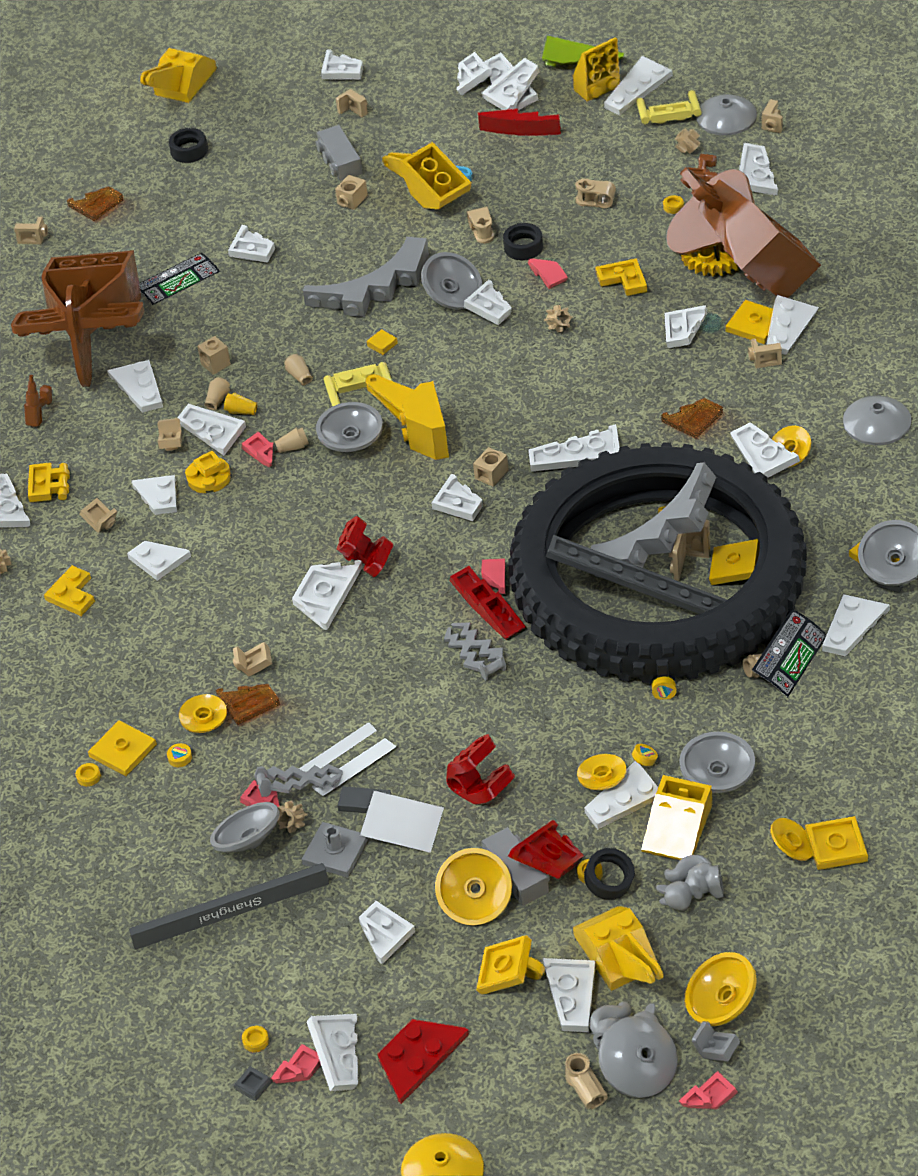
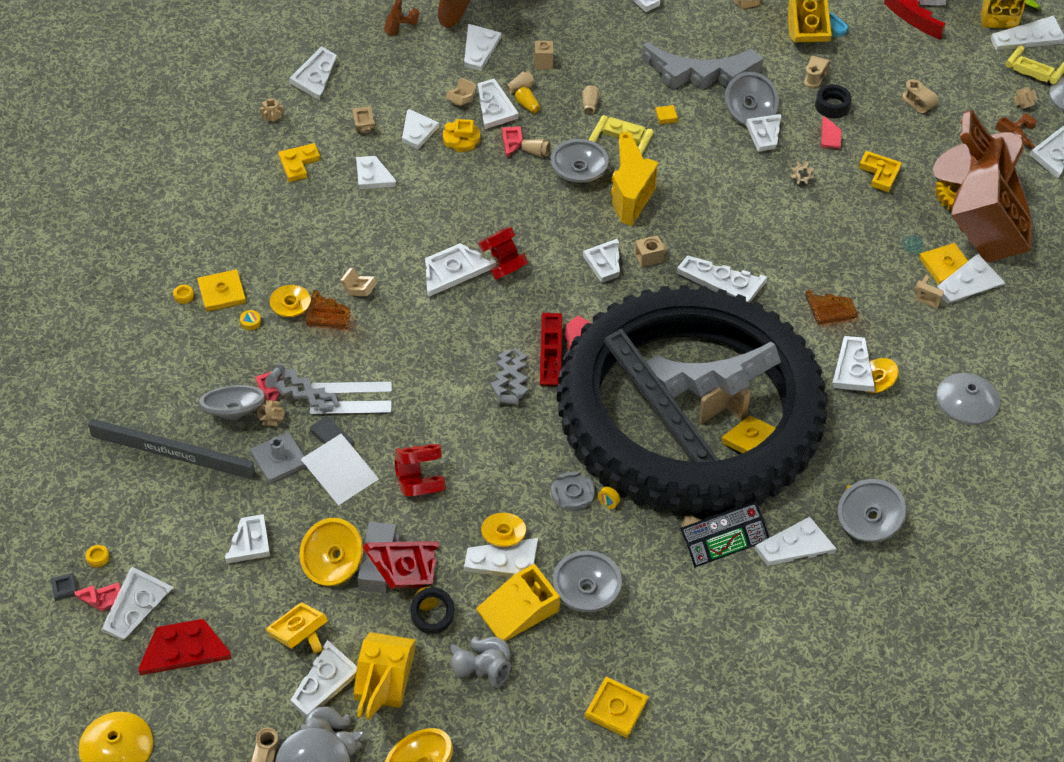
camera: 30 degrees right, 5 degrees up
yellow plate [28,463,70,502] -> none
yellow tile [632,744,658,766] -> none
white wing [665,305,708,348] -> none
yellow dish [770,818,813,861] -> none
none -> light grey tile [551,472,595,511]

